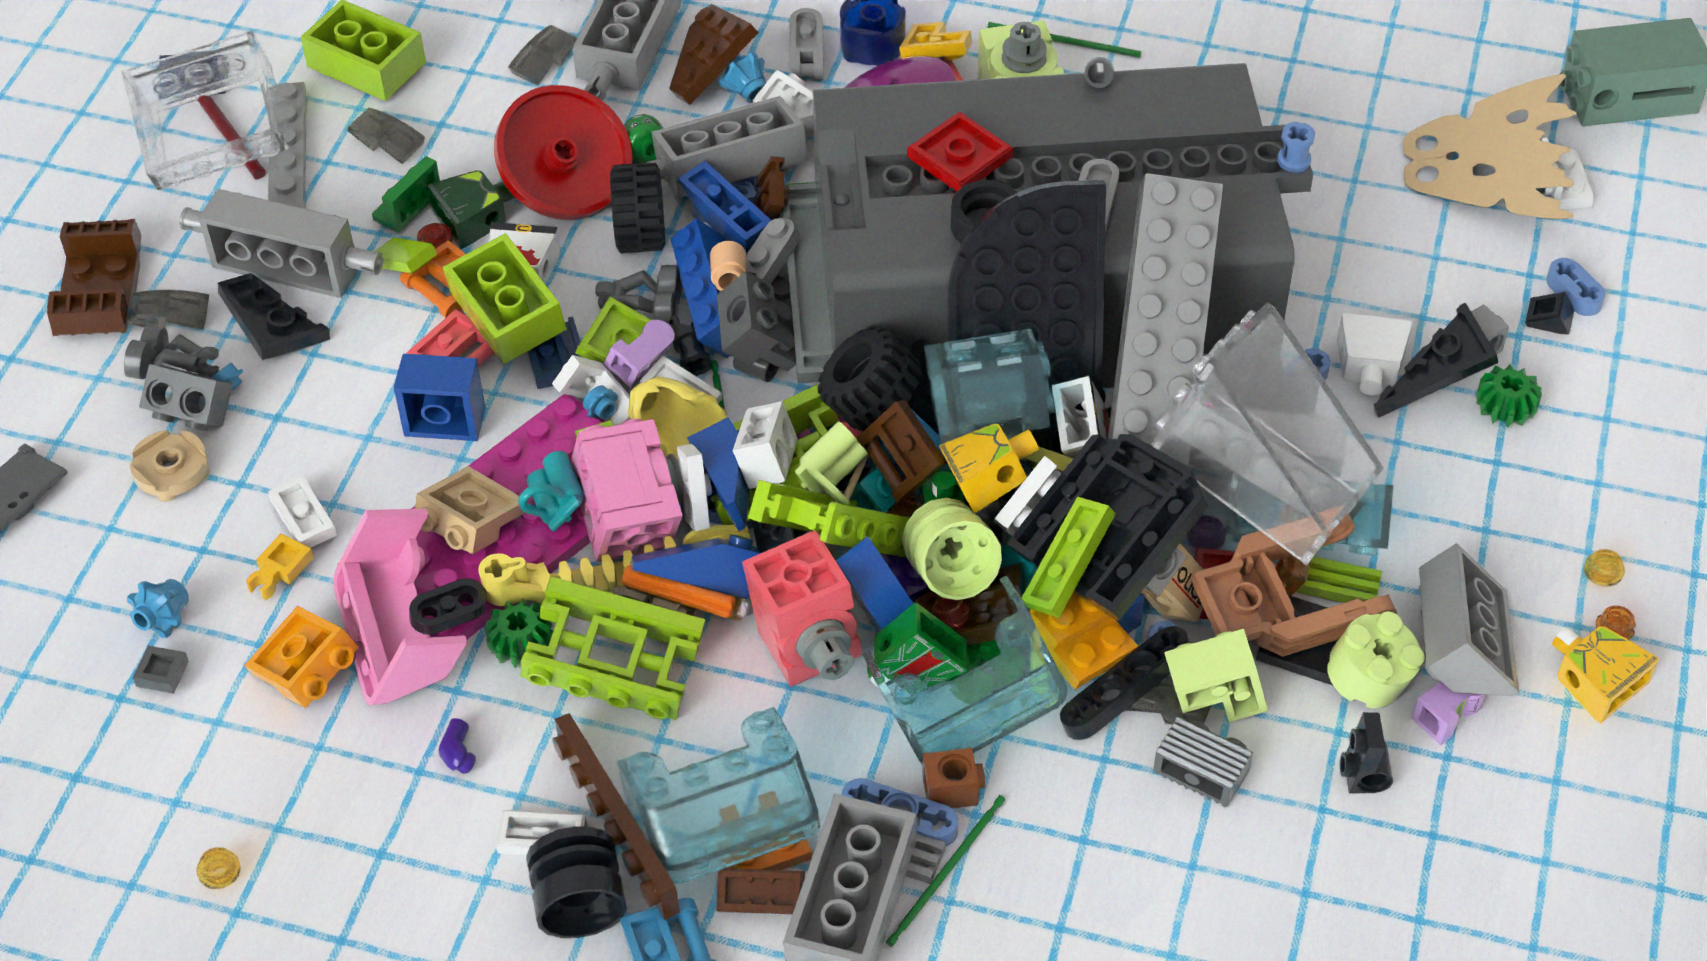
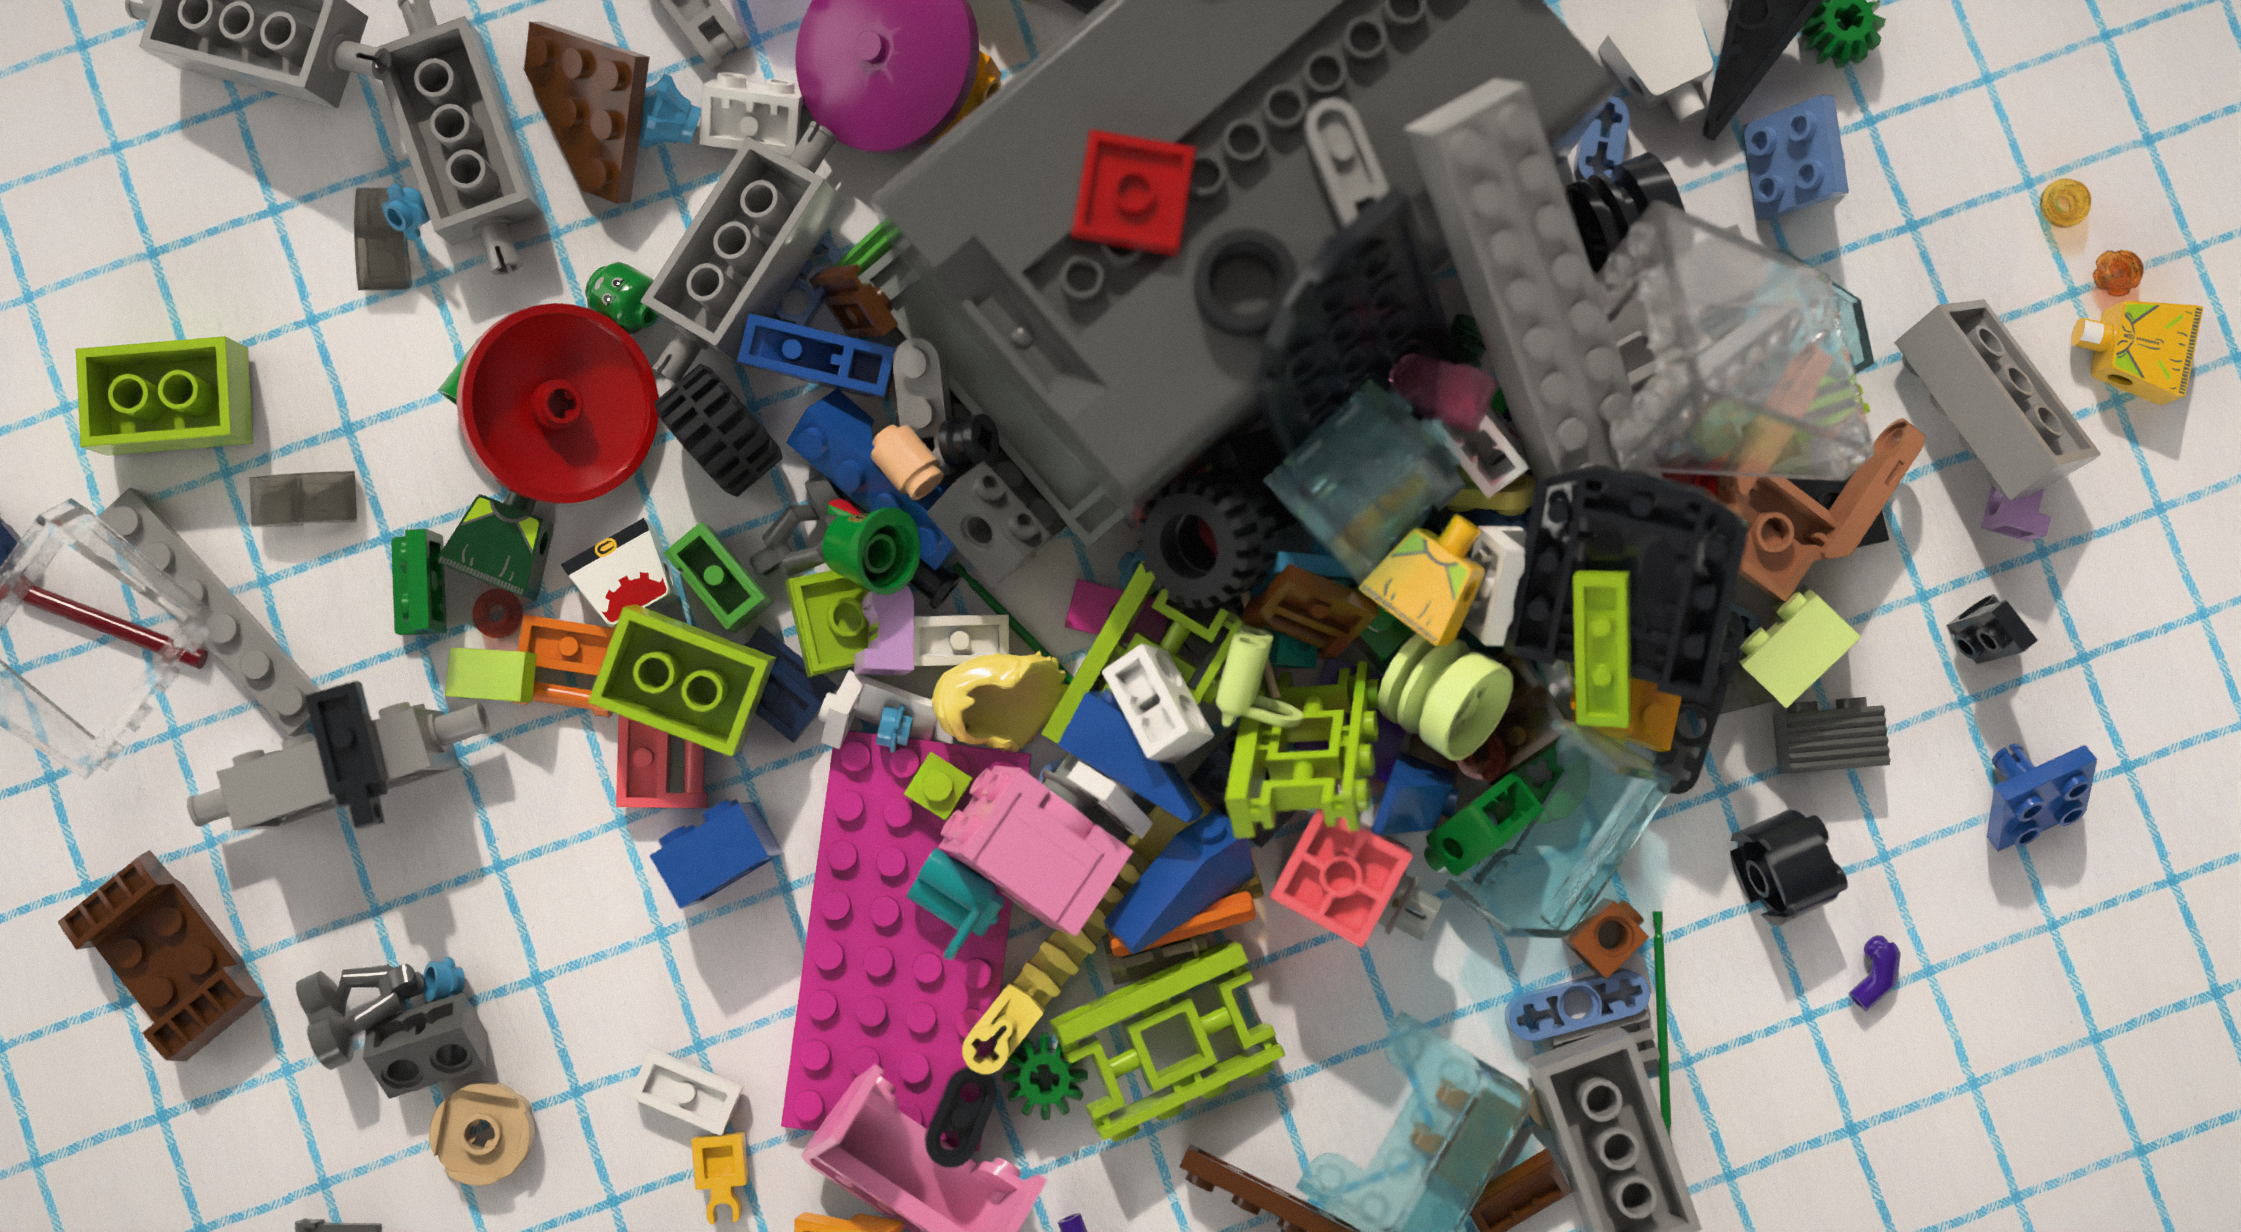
camera: 40 degrees left, 35 degrees up
clear smoke slope [128,290,209,330] -> none
black wing [218,273,330,360] -> none
tan plate [415,466,525,555] -> none
yellowish green brick [1327,611,1425,708] -> none
none -> black hinge [305,681,387,829]
none -> dark azure plate [382,184,430,241]
none -> bright green brick [663,522,773,634]
none -> green hat [822,499,921,595]
none -> black wheel [938,413,999,468]
none -> clear pink piece [1389,354,1499,433]
none -> black brick [1730,809,1848,925]
none -> medium blue plate [1743,94,1849,220]
none -> dark purple arm [1849,935,1901,1012]
none -> blue plate [1987,744,2098,852]

